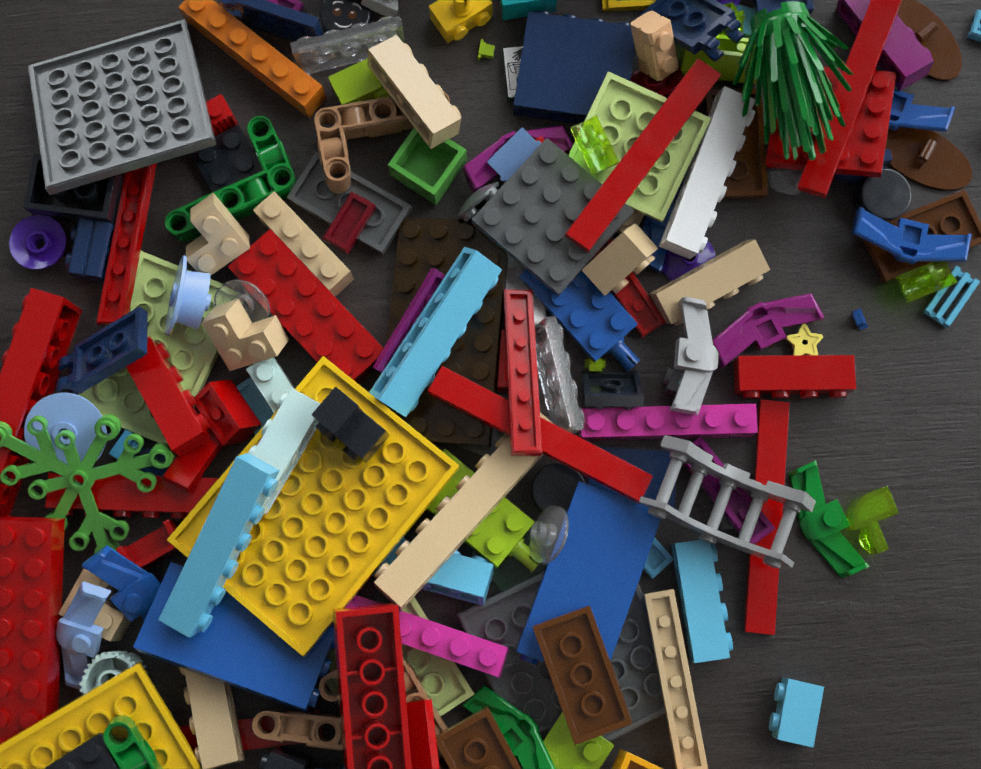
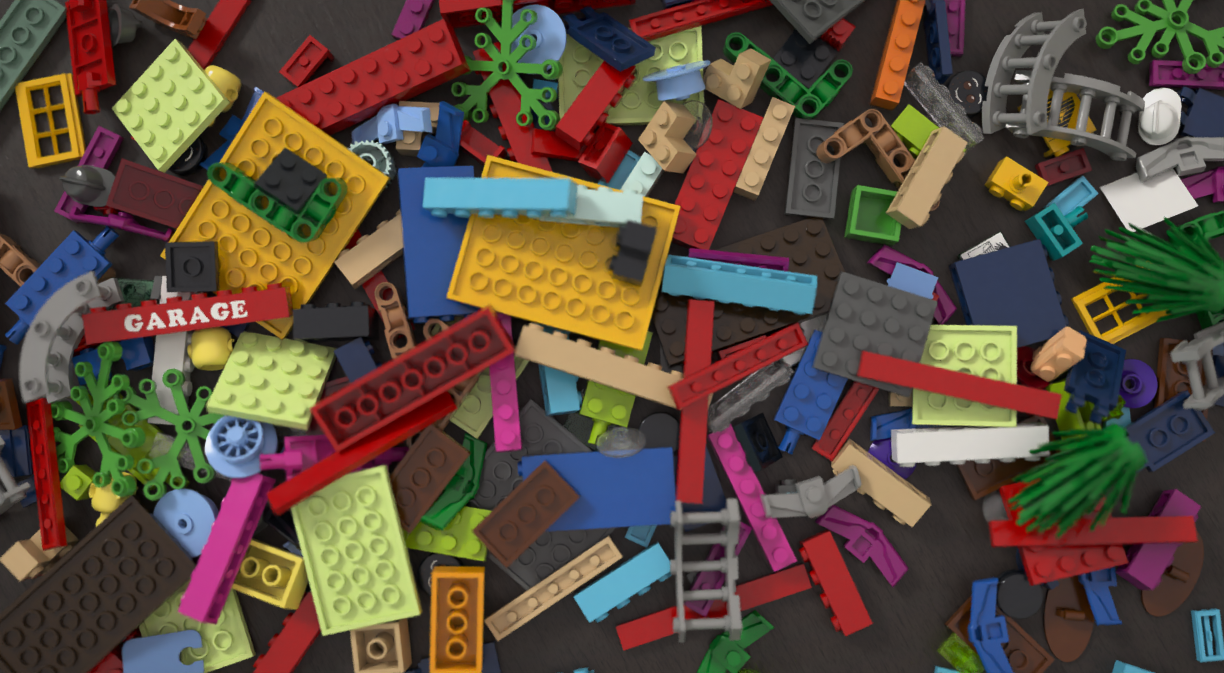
camera: 70 degrees right, 5 degrees up
dark red tile [322,191,377,254] -> none
dark grey dish [457,182,499,222] -> none
lime piece [477,39,495,61] -> none
clear neon green hips [570,115,619,175] -> none
tan brick [582,223,658,296] -> none
lime piece [585,358,606,371] -> none
light yellow plate [786,324,823,355] -> none
blue piece [852,308,868,330] -> none

